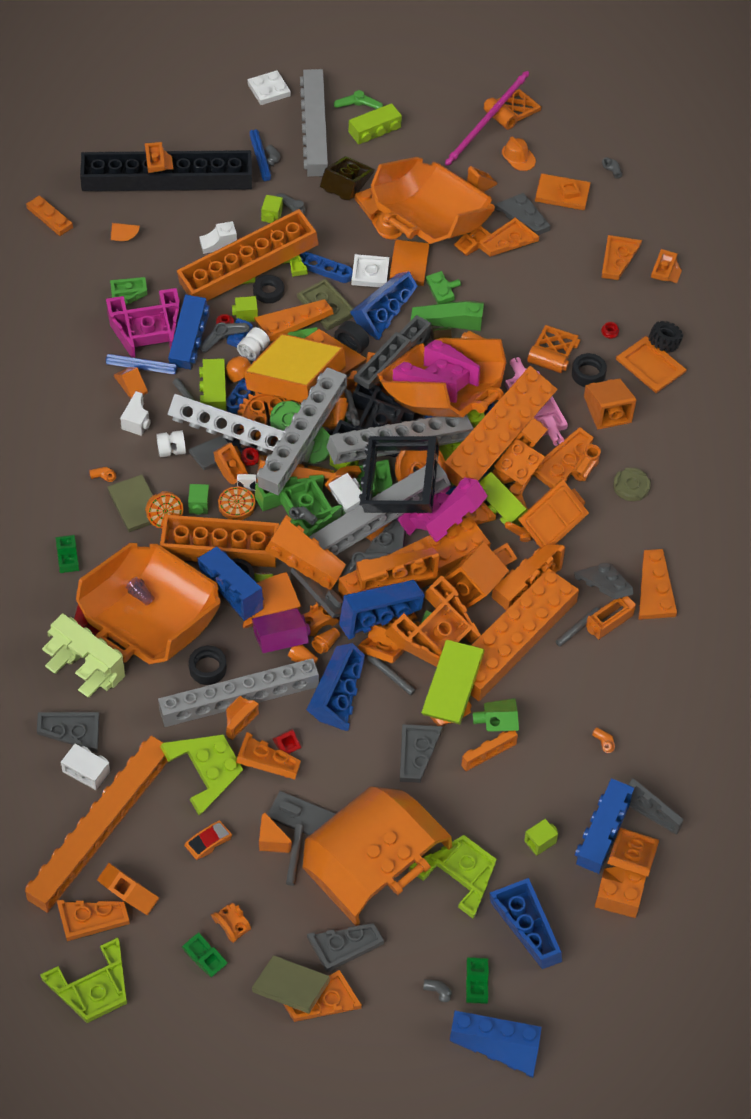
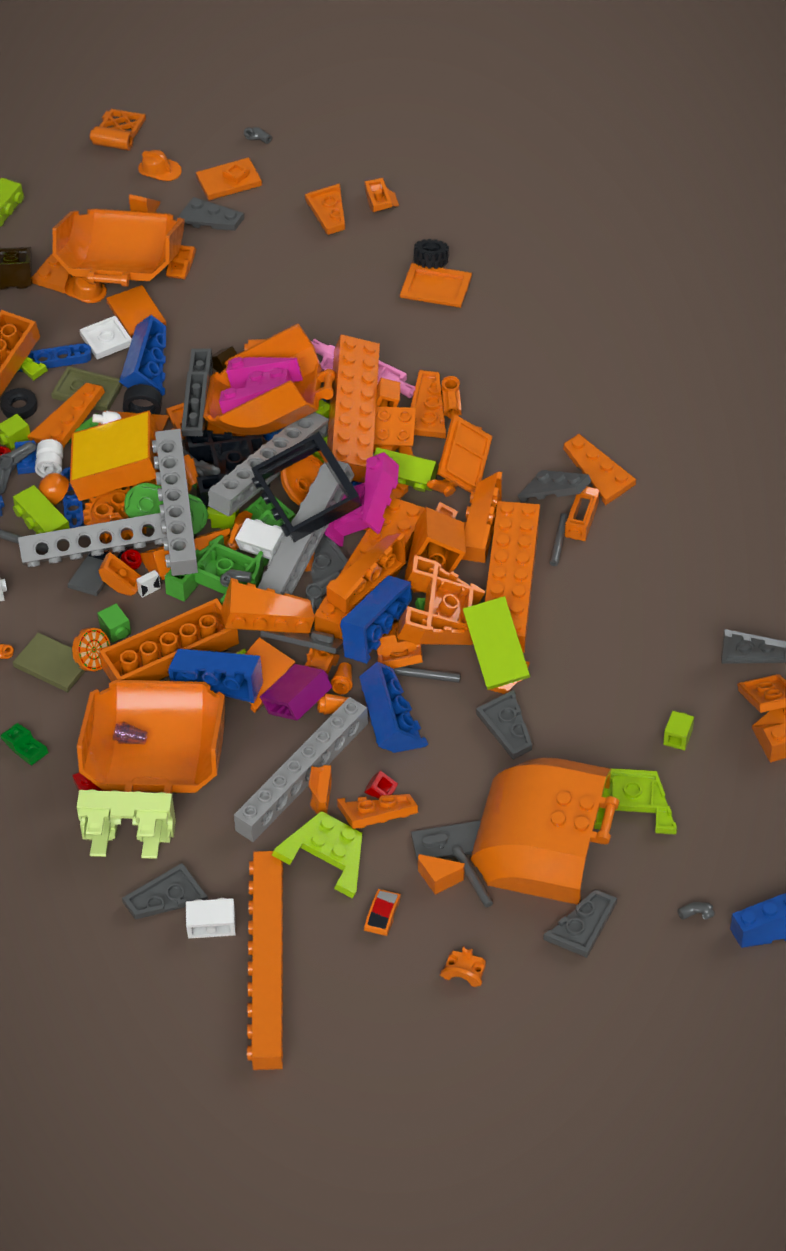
camera: 30 degrees left, 5 degrees down
lime wing [40,938,127,1023] -> none
orange wing [57,900,130,941] -> none
orange slope [97,863,160,916] -> none
white wheel [156,430,186,458] -> none
green slope [181,932,228,978] -> none
black tyre [188,645,227,685] -> none
orange tile [218,486,256,520] -> none
olive tile [252,955,330,1014] -> none
orange wing [283,970,362,1022] -> none
bright green wedge [410,300,484,331] -> none
bright green plate [425,271,461,304] -> none
dark pink hose [445,71,529,166] -> none
orange plate [461,731,518,772] -> none
green slope [466,958,489,1004] -> none
bright green torso [473,698,519,731] -> none
orange wing [478,217,539,257] -> none
blue wedge [489,878,562,969] -> none
orange piece [527,325,581,373] -> none
black tyre [572,353,607,387] -> none
blue wedge [575,778,634,874] -> none
orange slope [584,378,636,430] -> none
orange arm [592,727,615,753] -> none
red plate [601,322,619,339] -> none
olive tile [613,468,651,501] -> none
none -> white cylinder [92,411,122,424]

